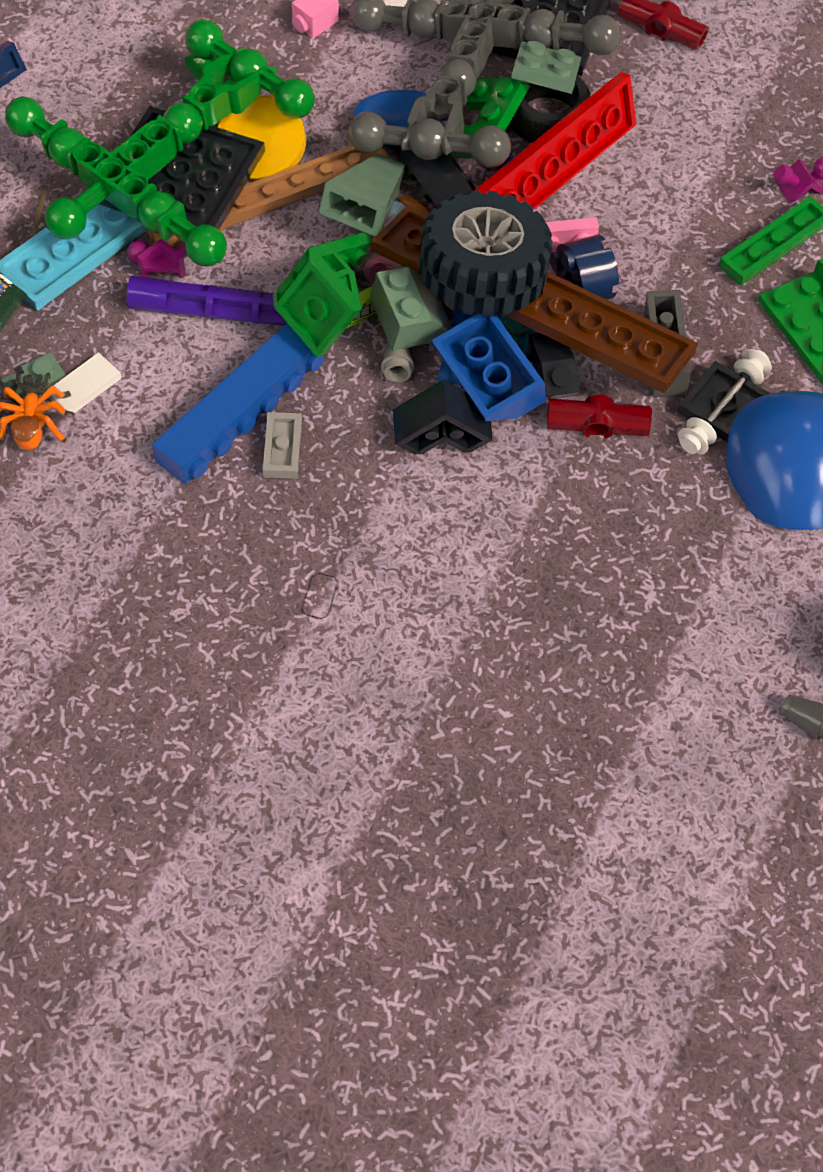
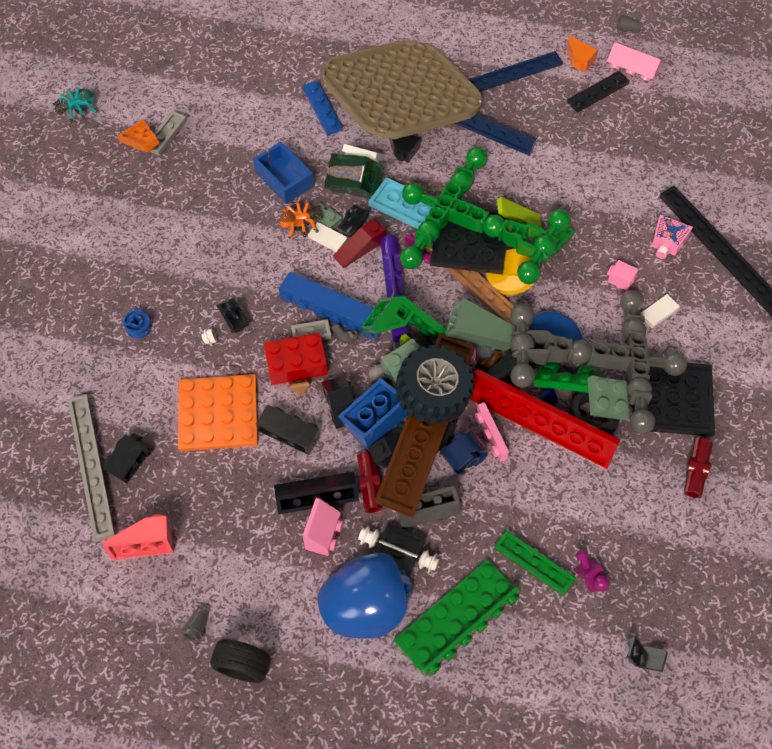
camera: 80 degrees right, 0 degrees up
none -> light grey plate [67,394,115,542]
none -> black hinge [102,433,154,484]
none -> coral slope [103,514,173,560]
none -> blue wheel [123,310,152,338]
none -> orange plate [178,374,258,451]
none -> white plate [202,328,218,346]
none -> black hips [217,298,249,333]
none -> black brick [256,405,320,455]
none -> red brick [264,332,328,385]
none -> black brick [274,471,359,515]
none -> medium nougat slope [289,379,309,395]
none -> bright pink slope [303,498,344,556]
none -> dark grey arm [331,323,358,343]
none -> dark red slope [333,218,386,268]
none -> black hips [338,205,369,238]
none -> lime tile [497,197,542,228]

